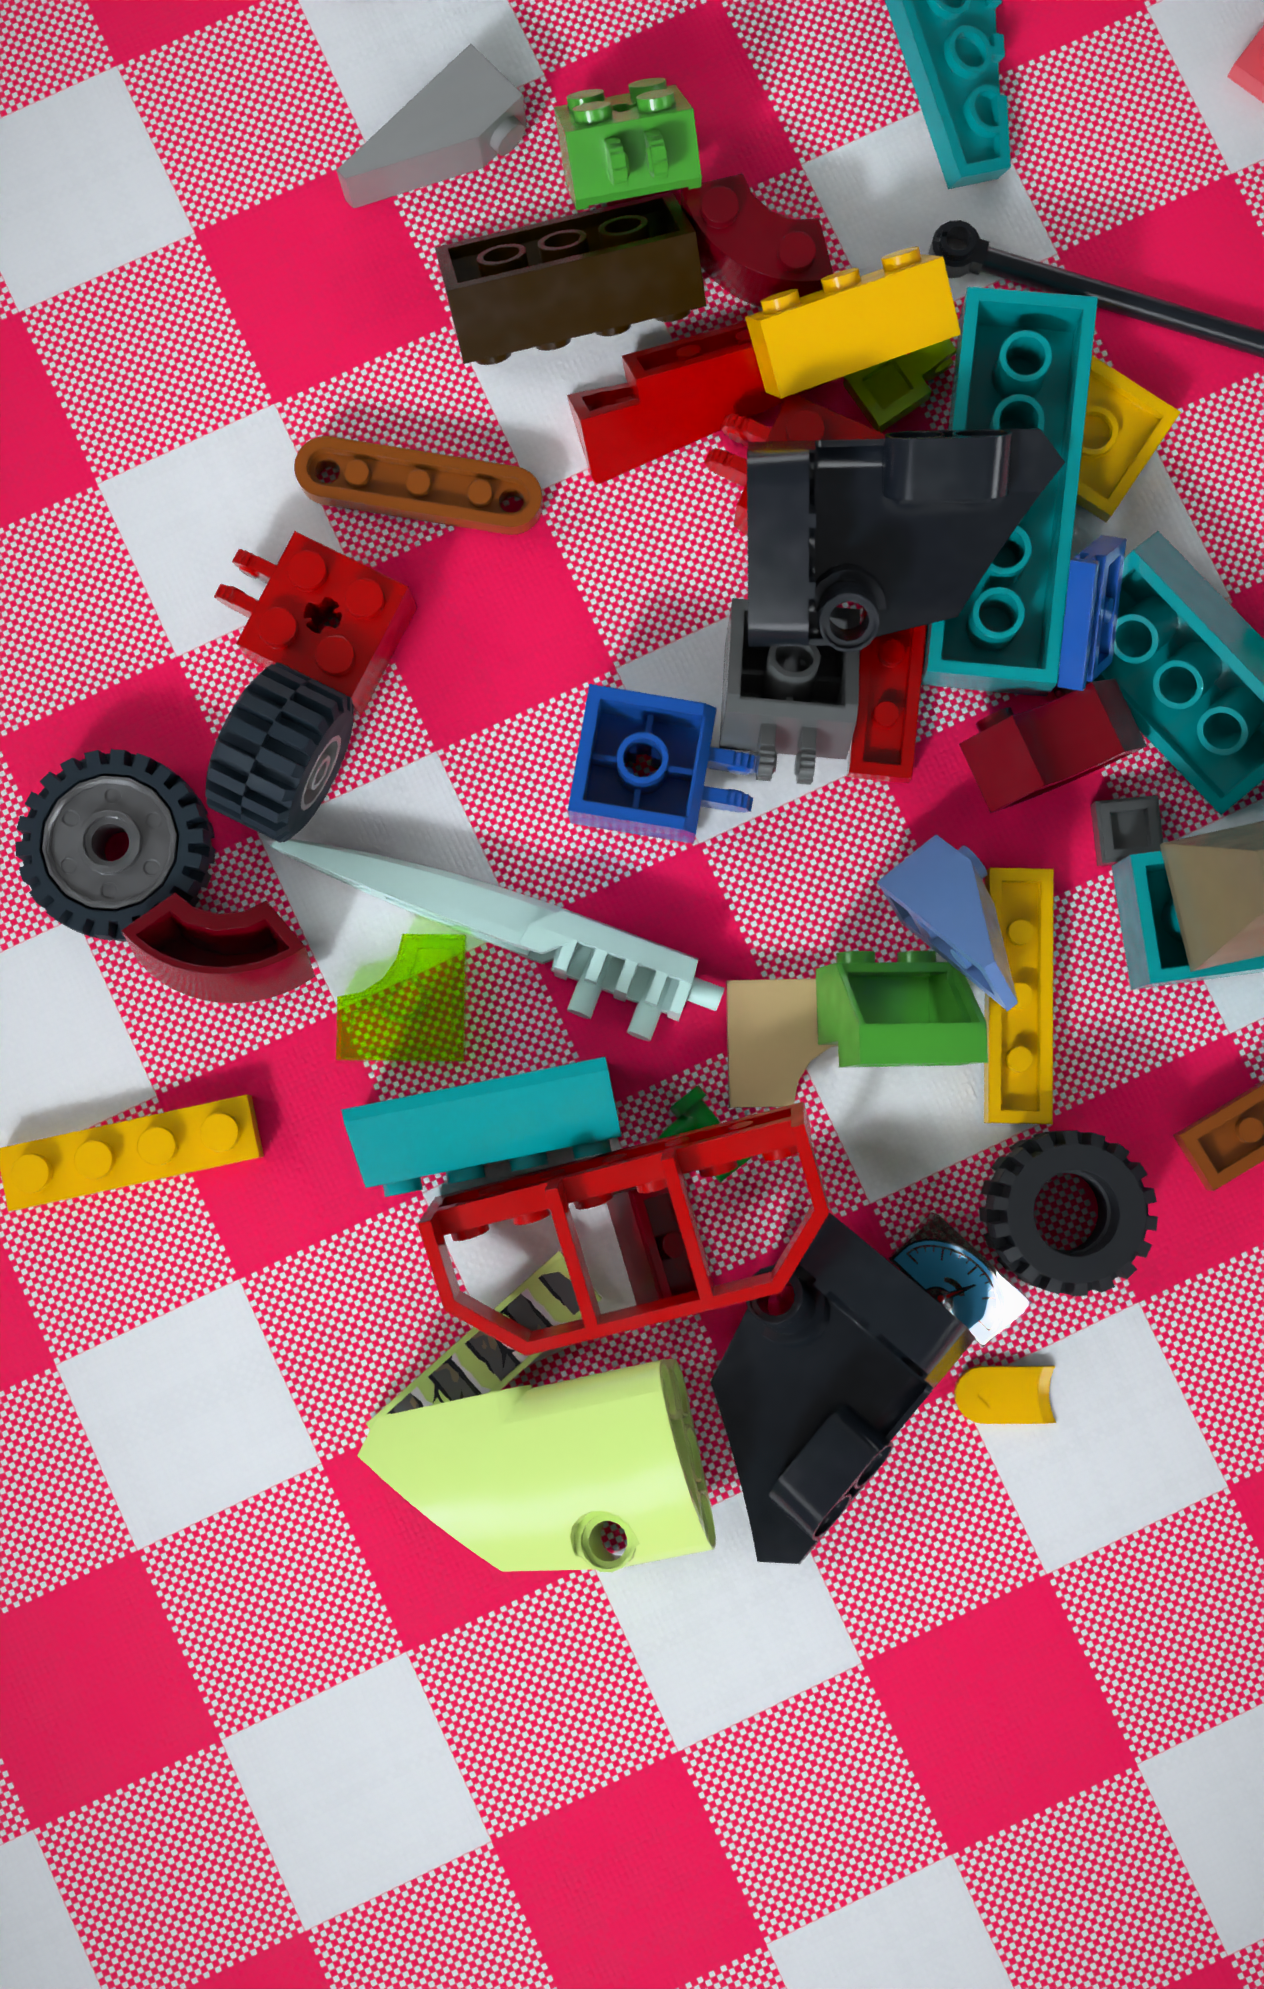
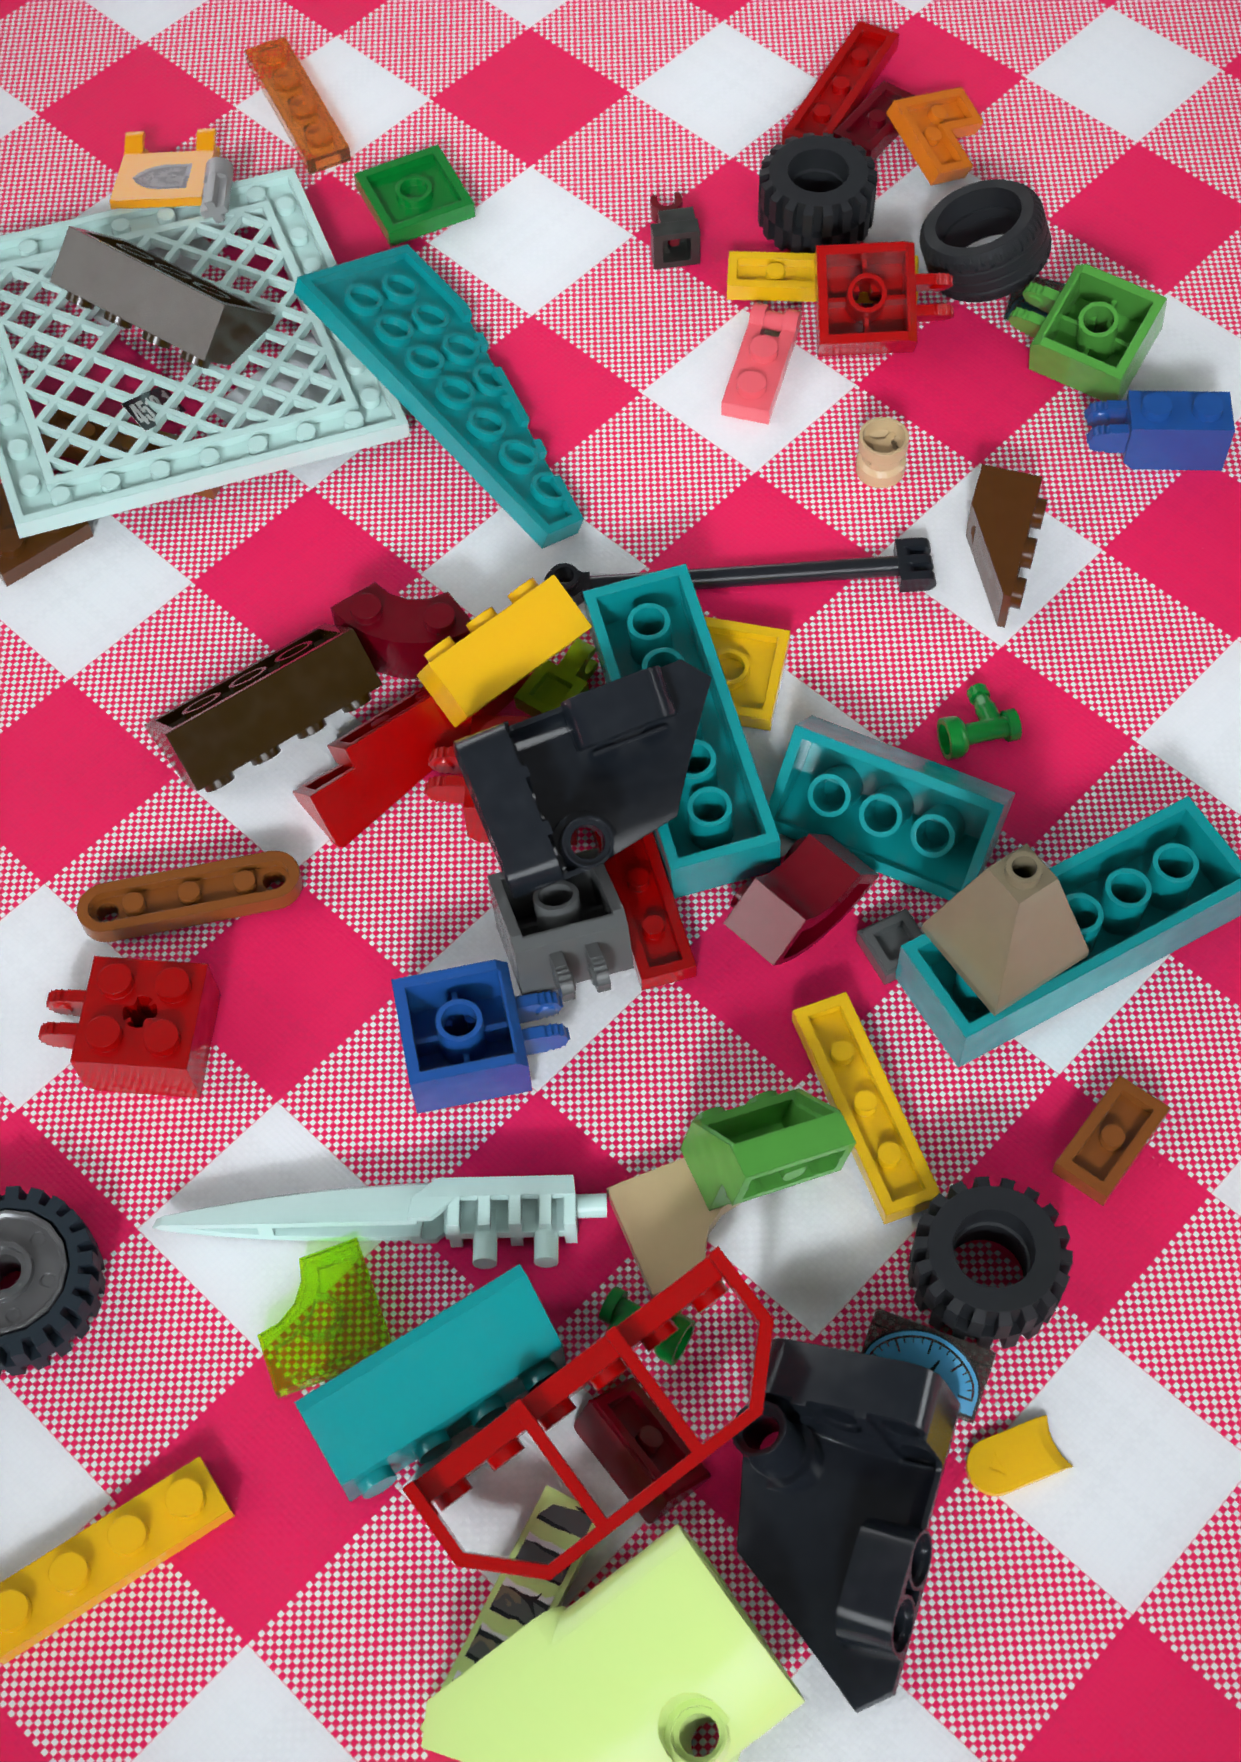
camera: 20 degrees left, 25 degrees down
dark red brick [121,893,315,1003] -> none
black wheel [205,662,354,843] -> none
light grey slope [336,44,527,208] -> none
bright green hinge [554,78,702,210] -> none
medium blue slope [877,834,1018,1011] -> none
blue plate [1057,535,1127,691] -> none

